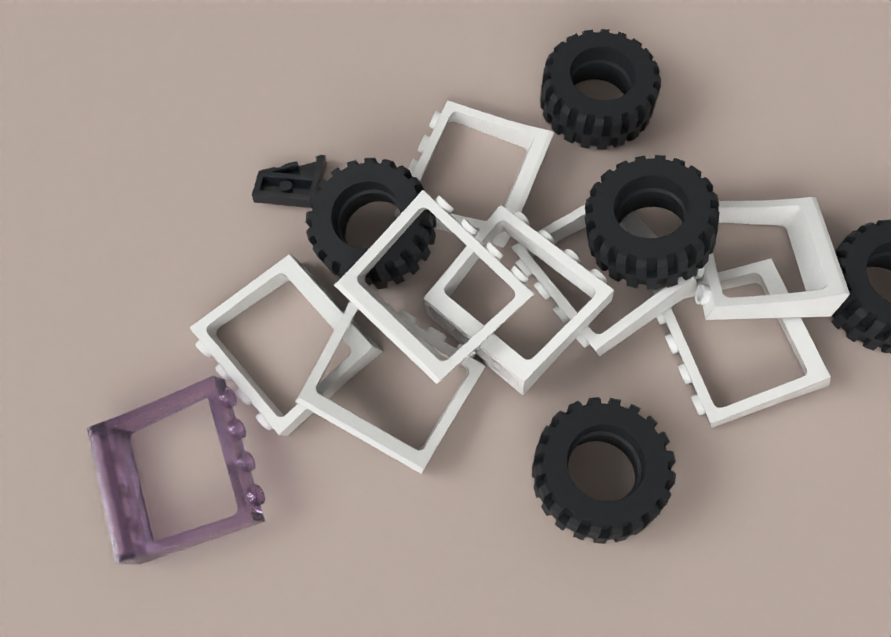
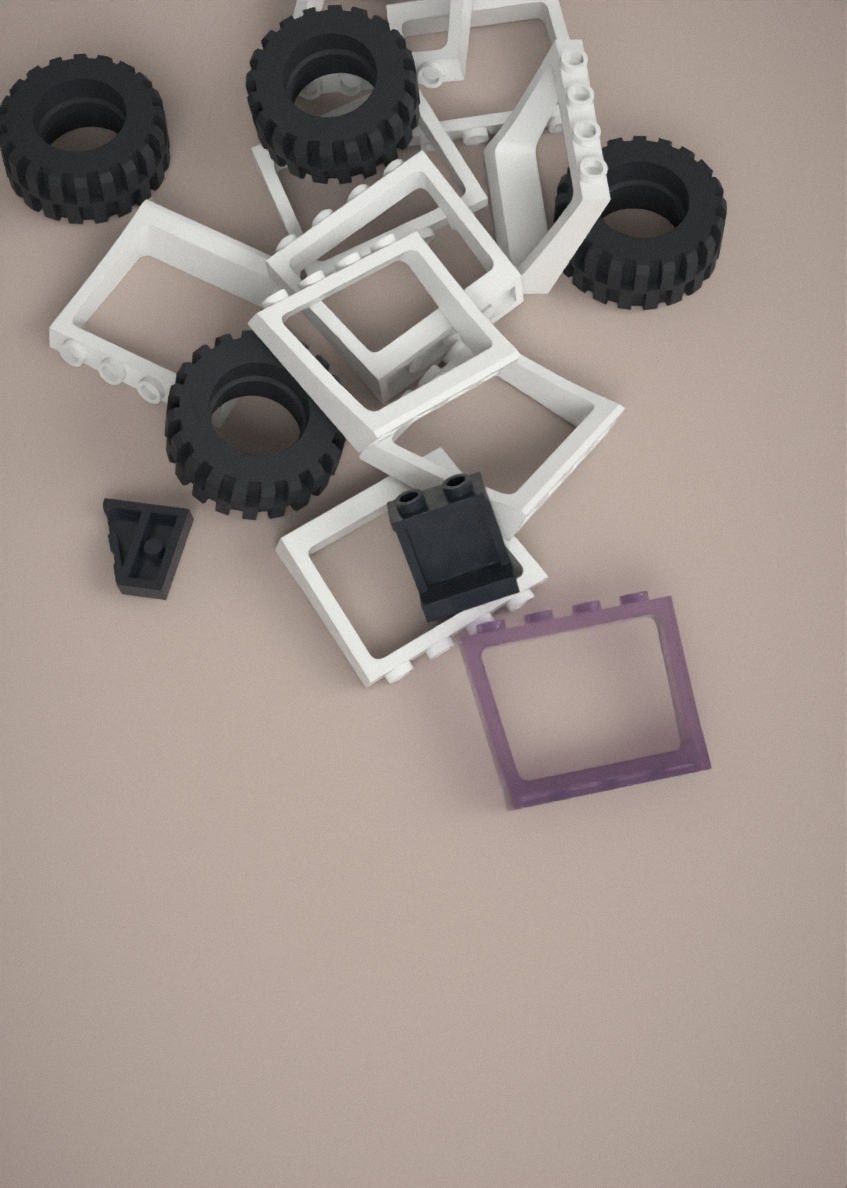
camera: 85 degrees left, 5 degrees down
none -> black panel [387,471,520,623]
none -> white windscreen [483,39,611,294]

